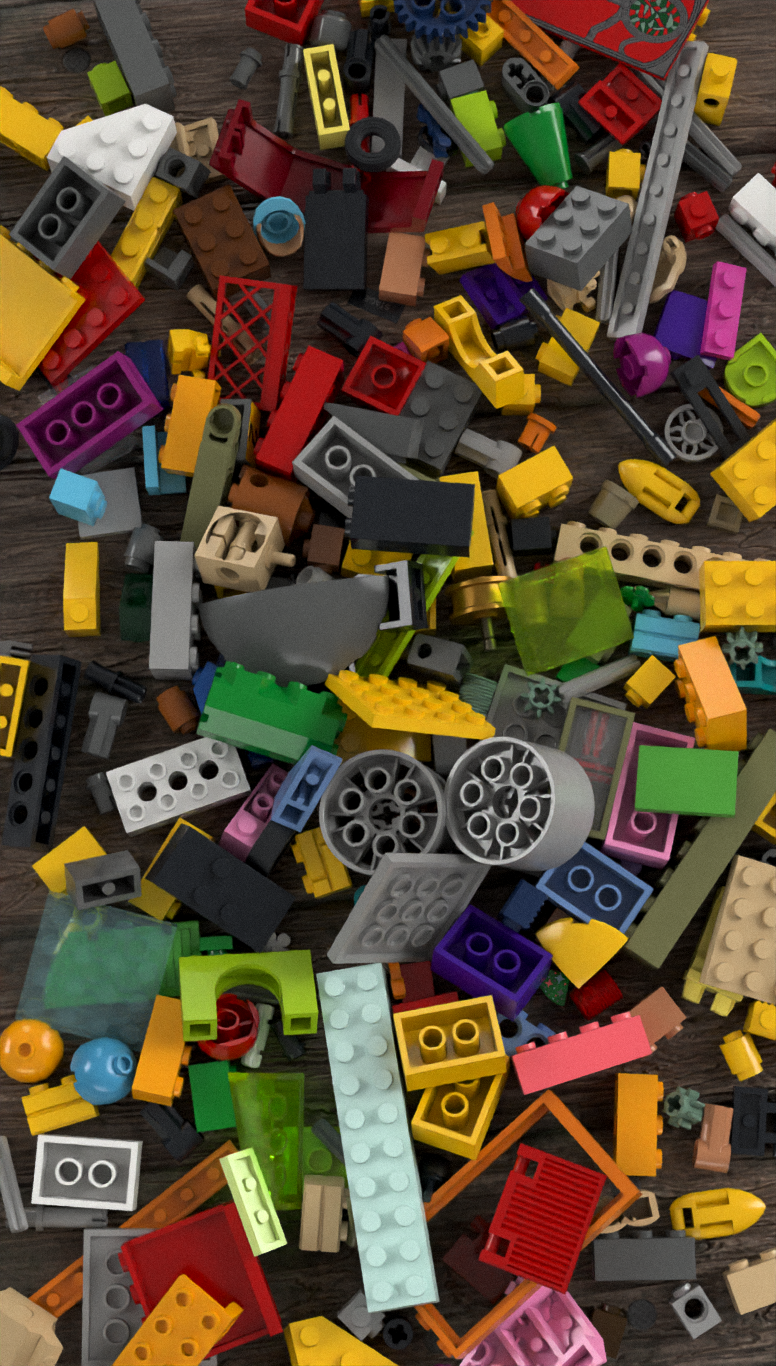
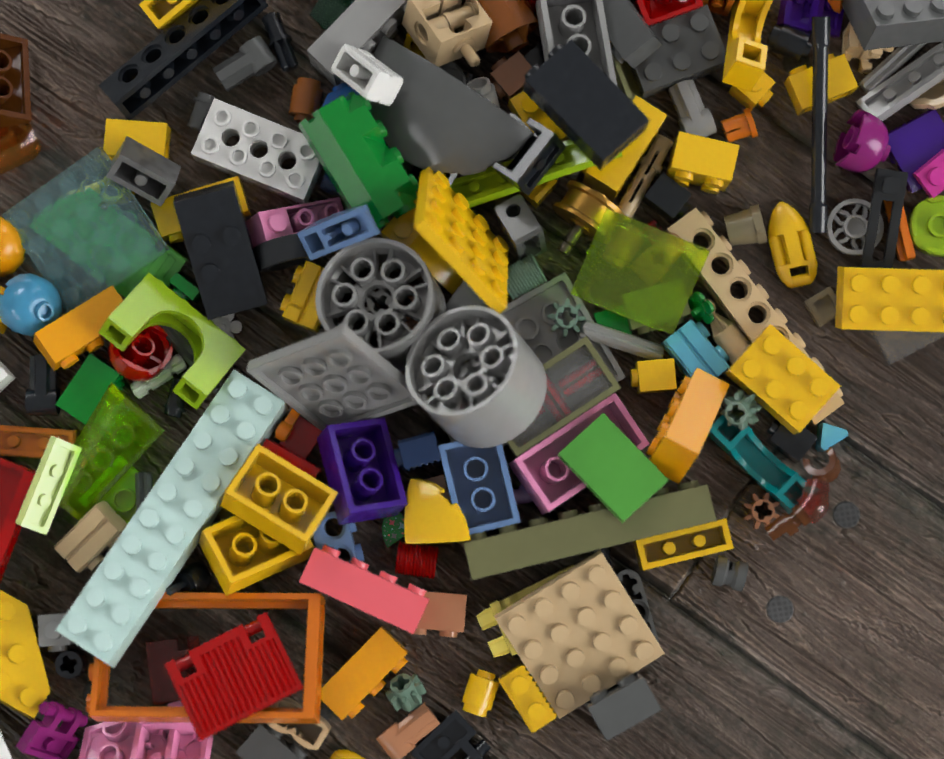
camera: 40 degrees right, 5 degrees up
none -> white brick [331,44,403,106]

